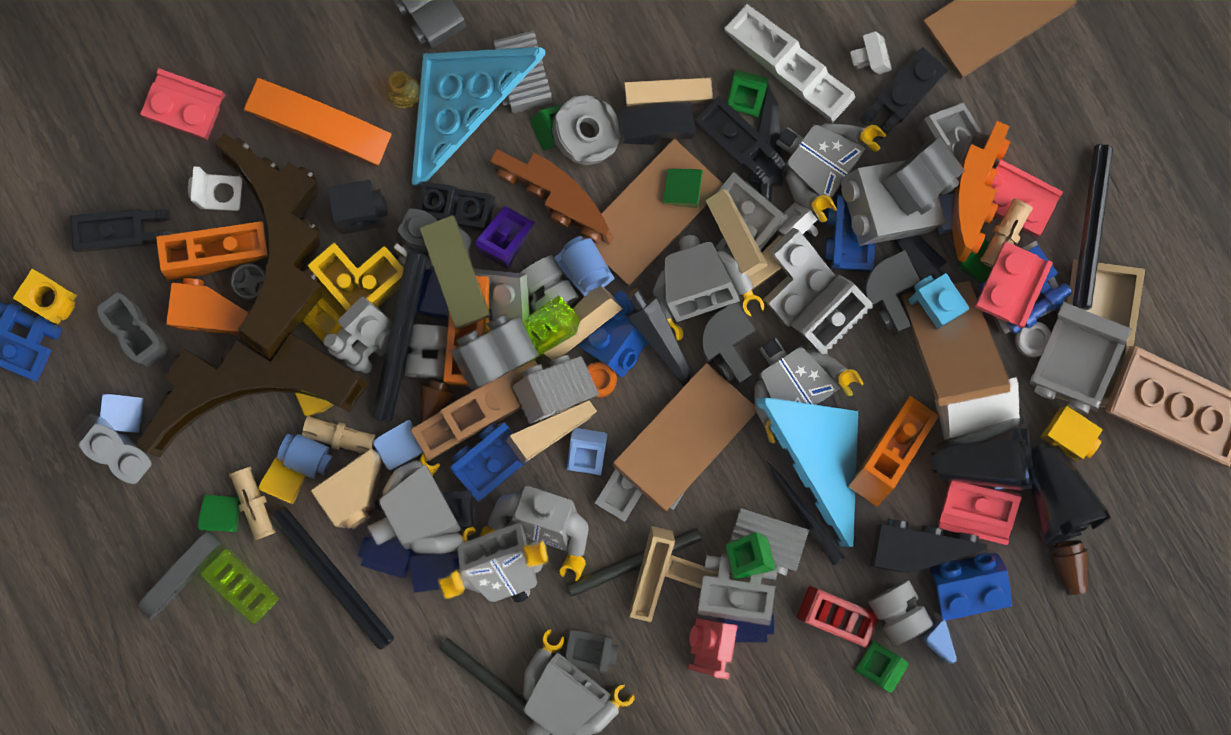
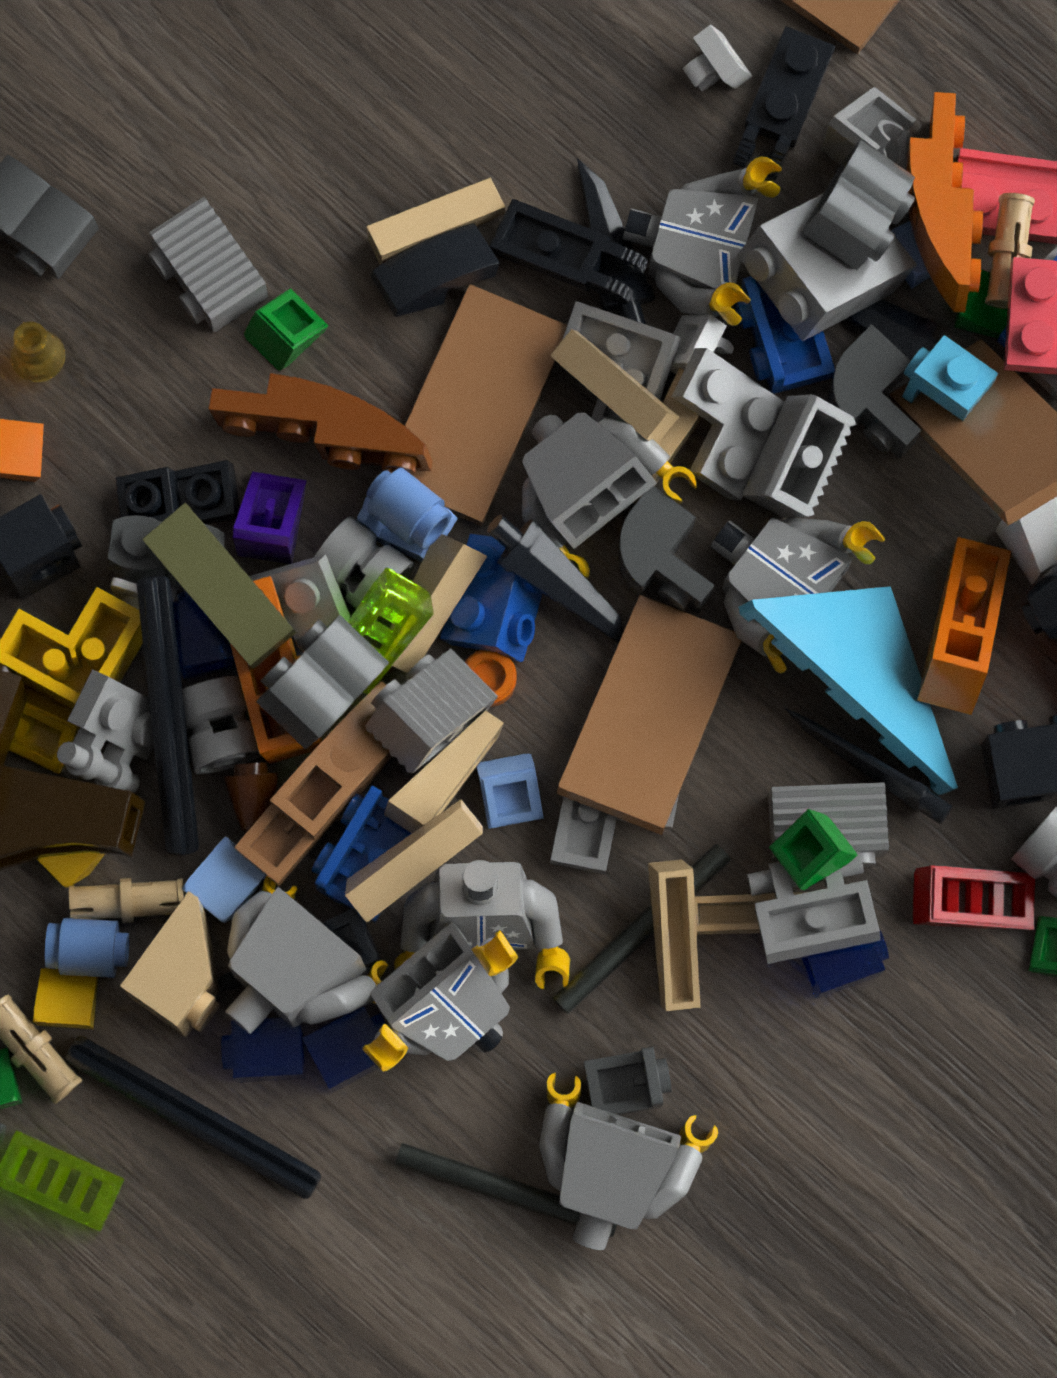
camera: 25 degrees left, 5 degrees down
medium azure tile [411,47,545,187] -> none
light grey tile [552,95,621,165] -> none
green slope [663,169,703,208] -> none
coral plate [688,618,737,679] -> none
white slope [724,4,855,123] -> none
green slope [726,70,769,117] -> none
none -> tan piece [345,799,483,922]

